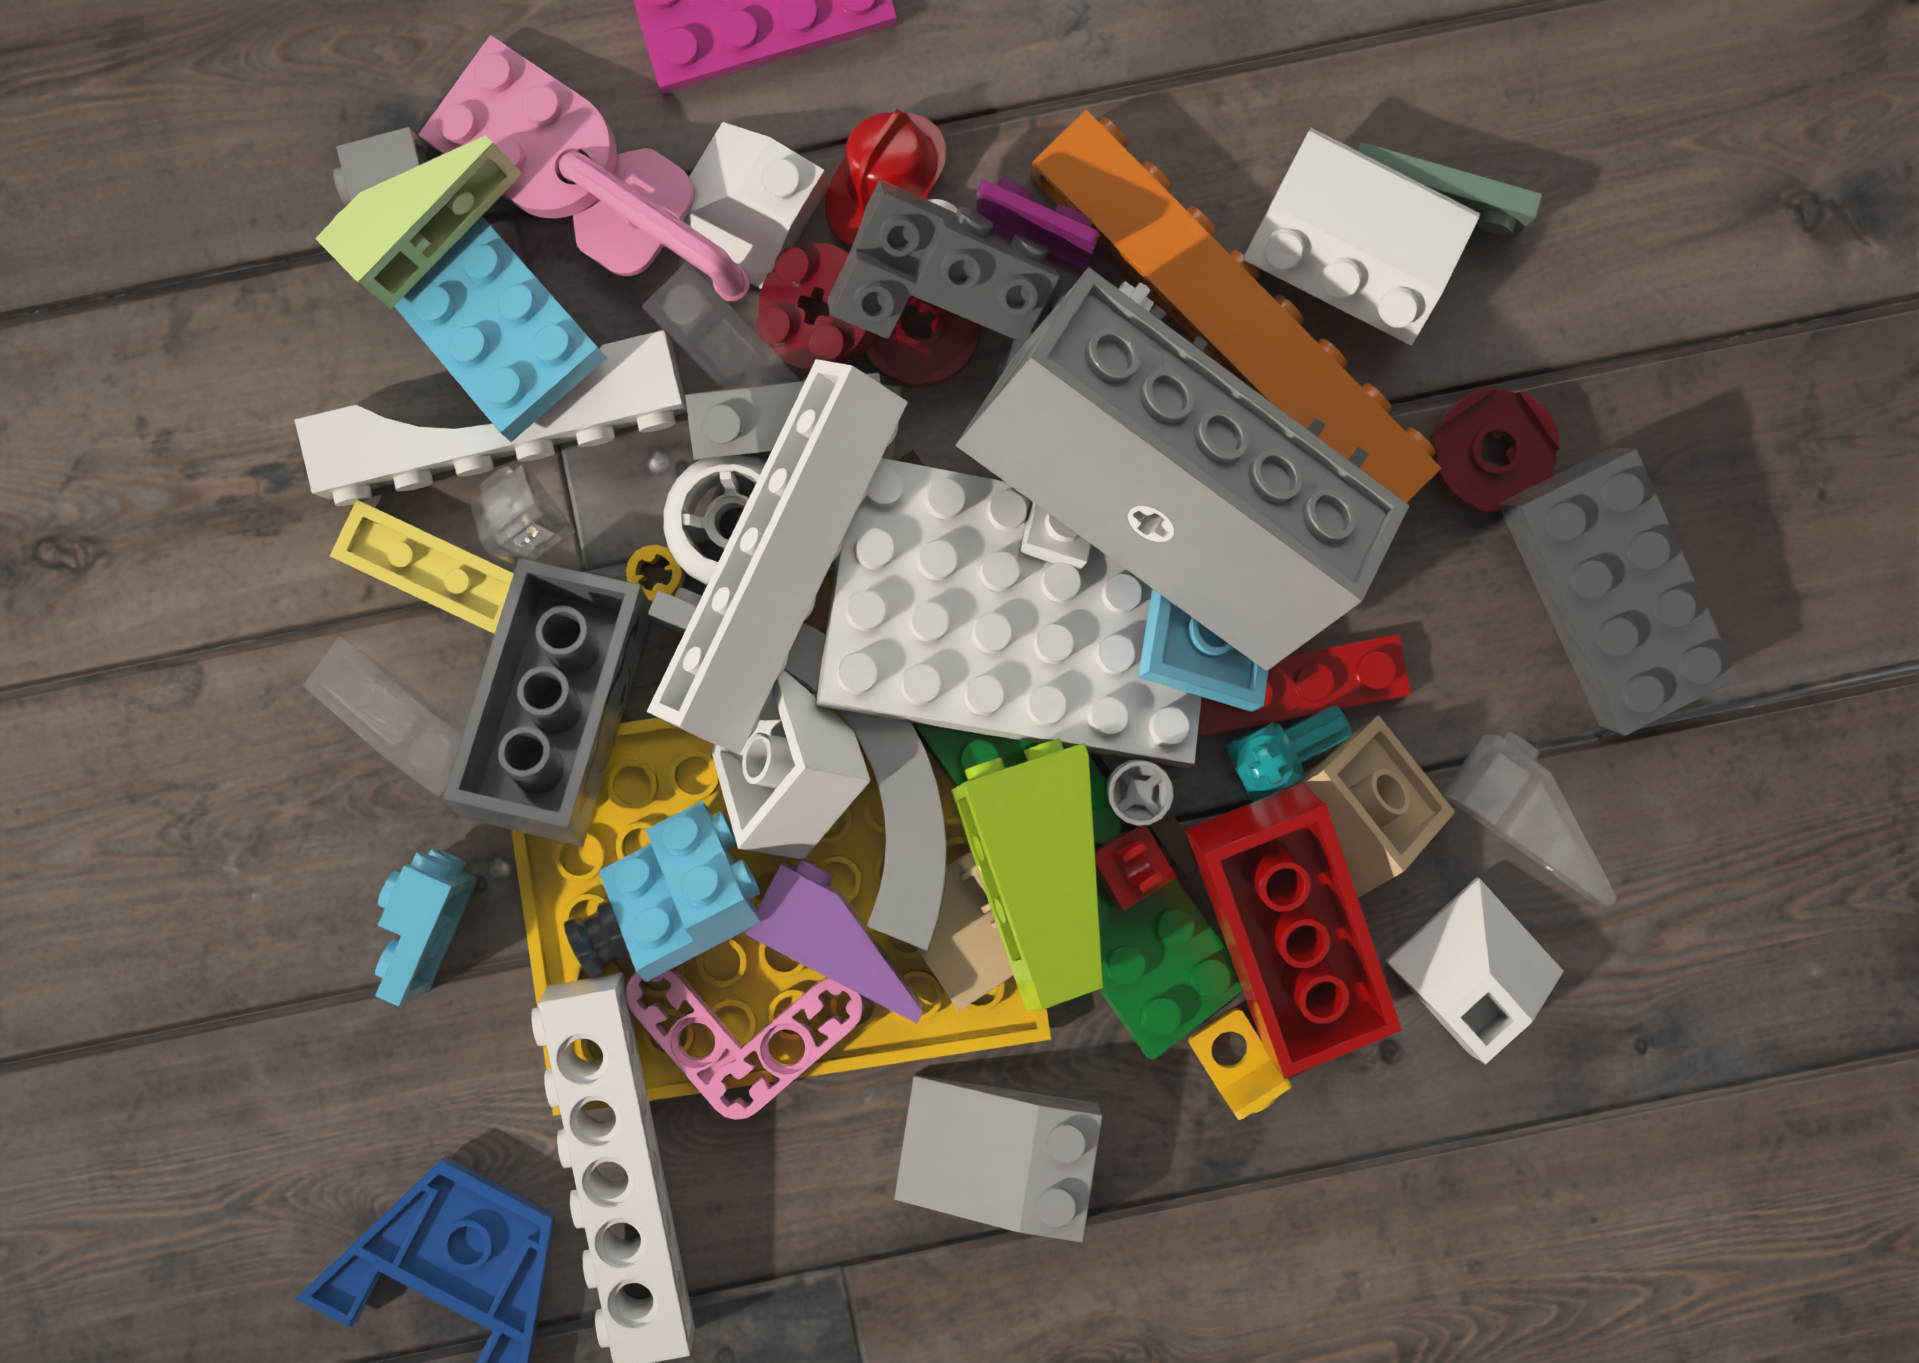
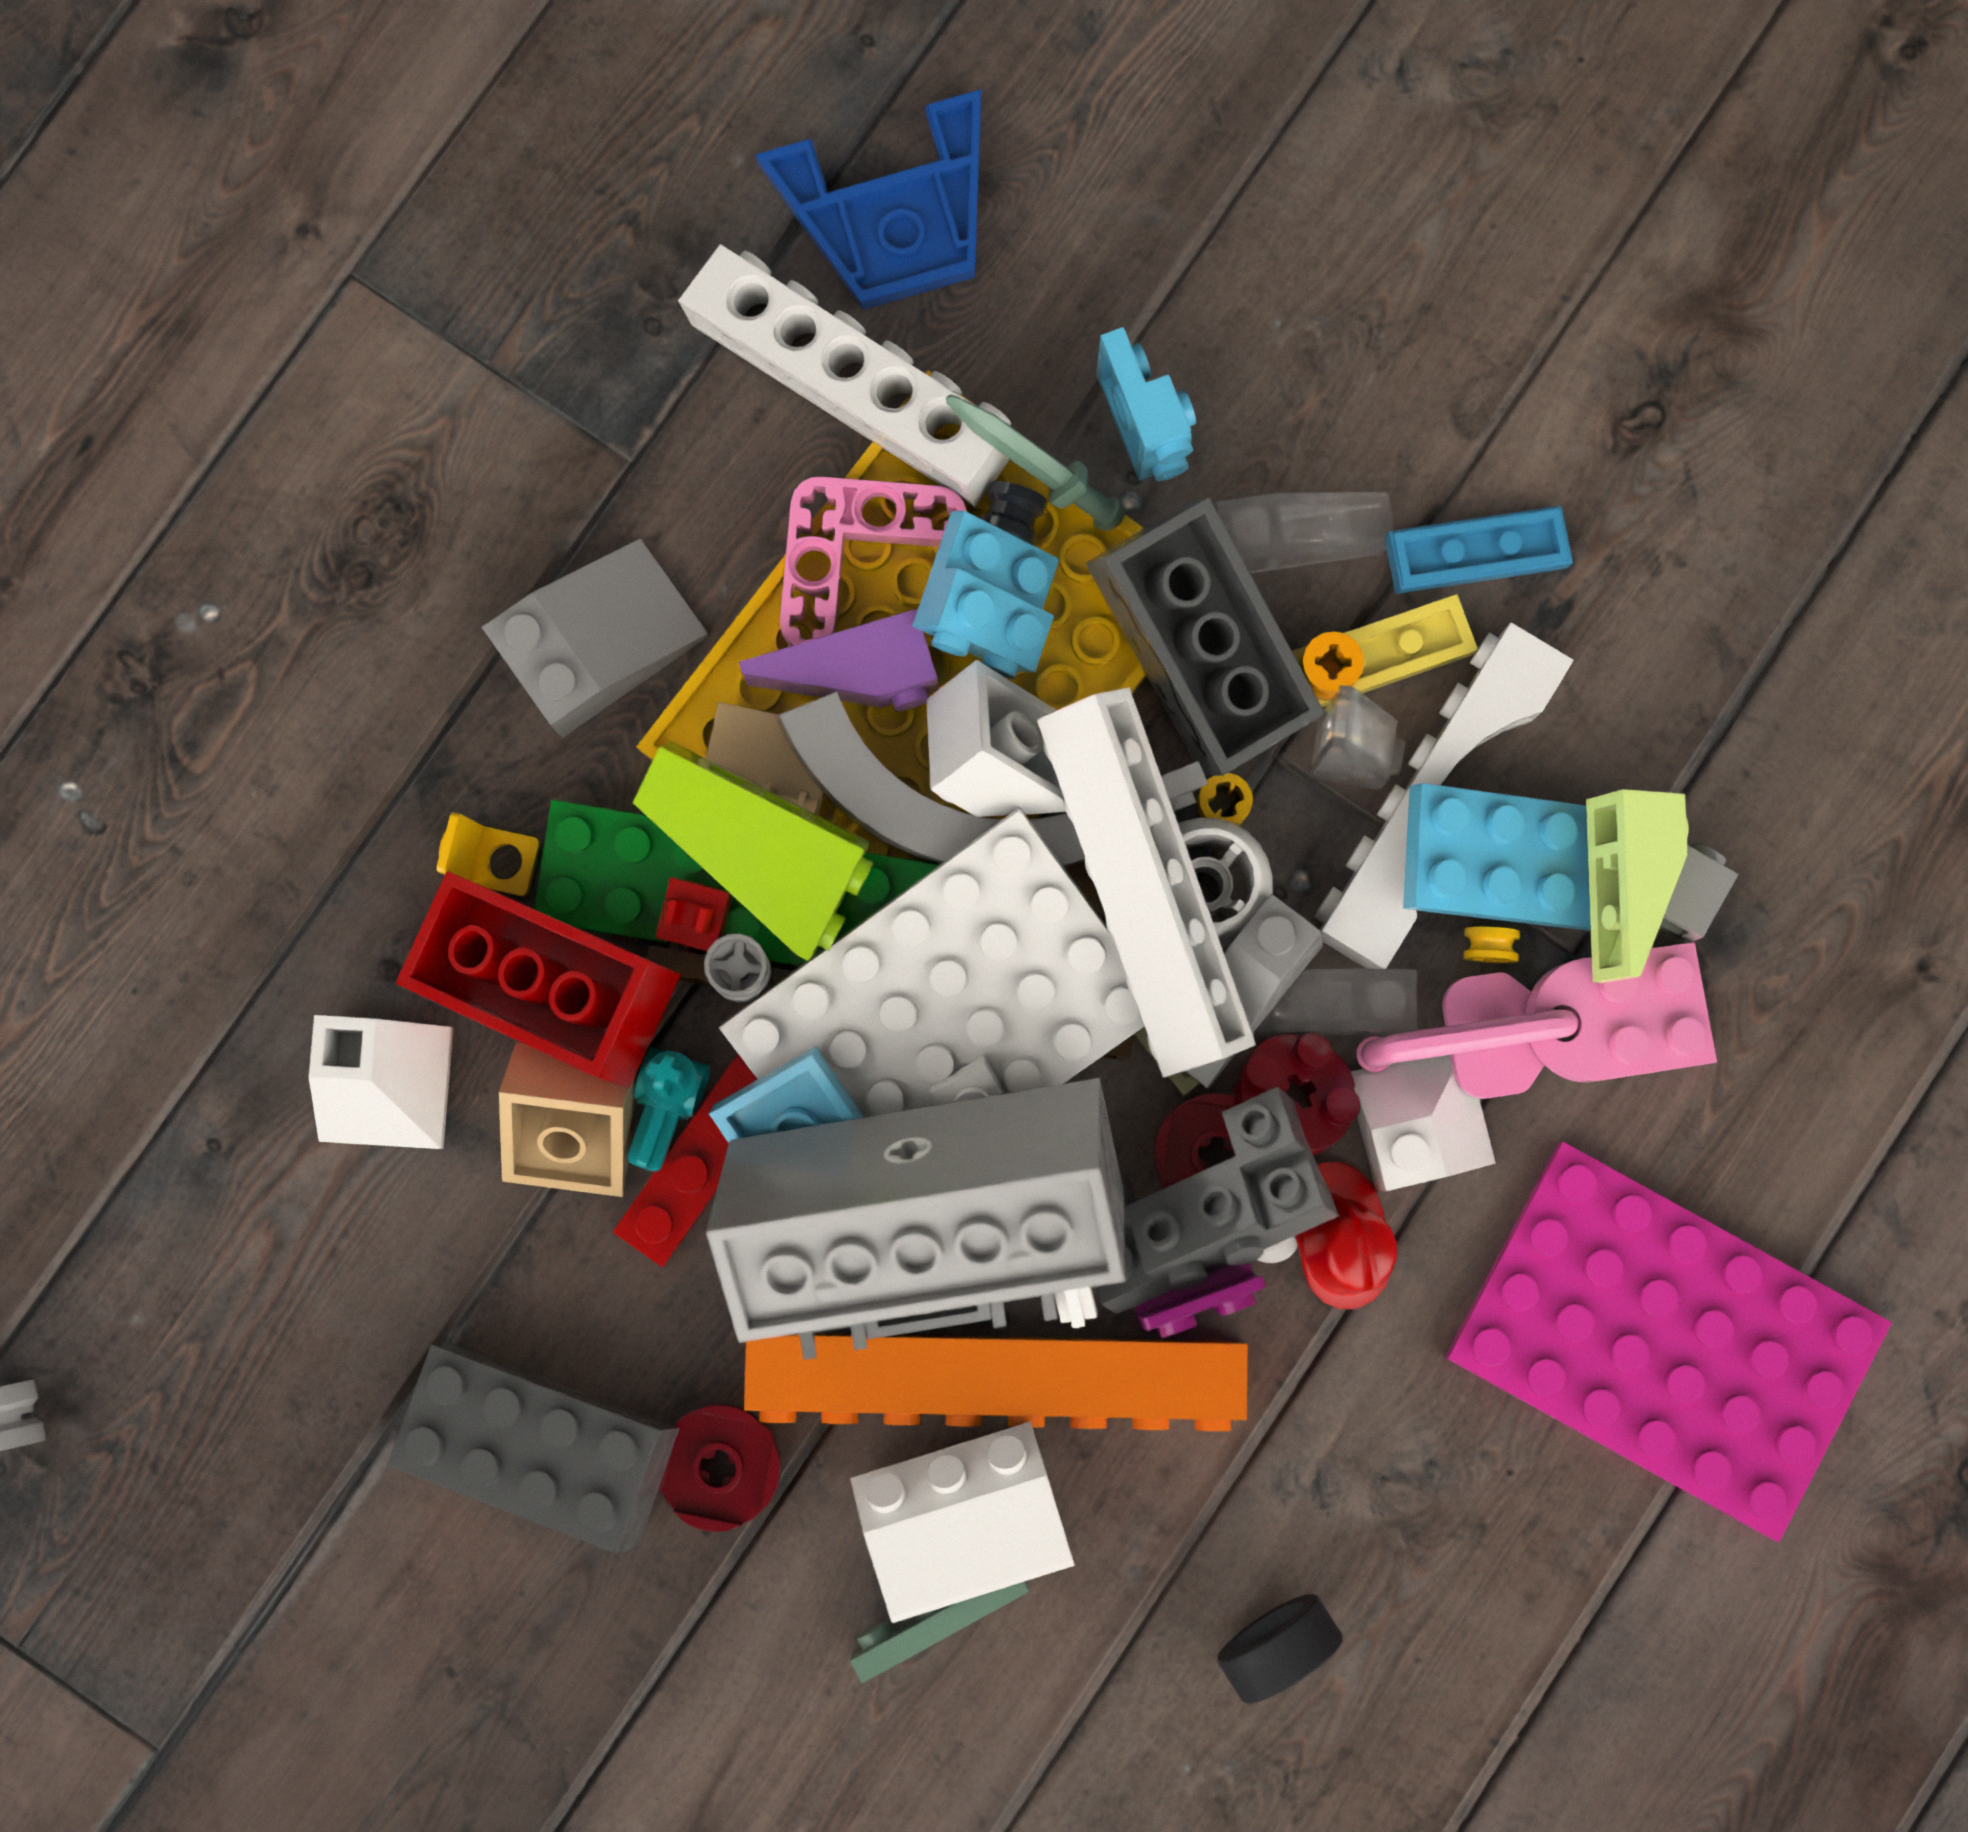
camera: 140 degrees right, 5 degrees down
clear slope [1442,732,1617,908] -> none
none -> sand green sword [946,395,1124,531]
none -> light orange wheel [1299,631,1364,701]
none -> dark azure tile [1384,506,1573,594]
none -> yellow bush [1463,927,1520,963]

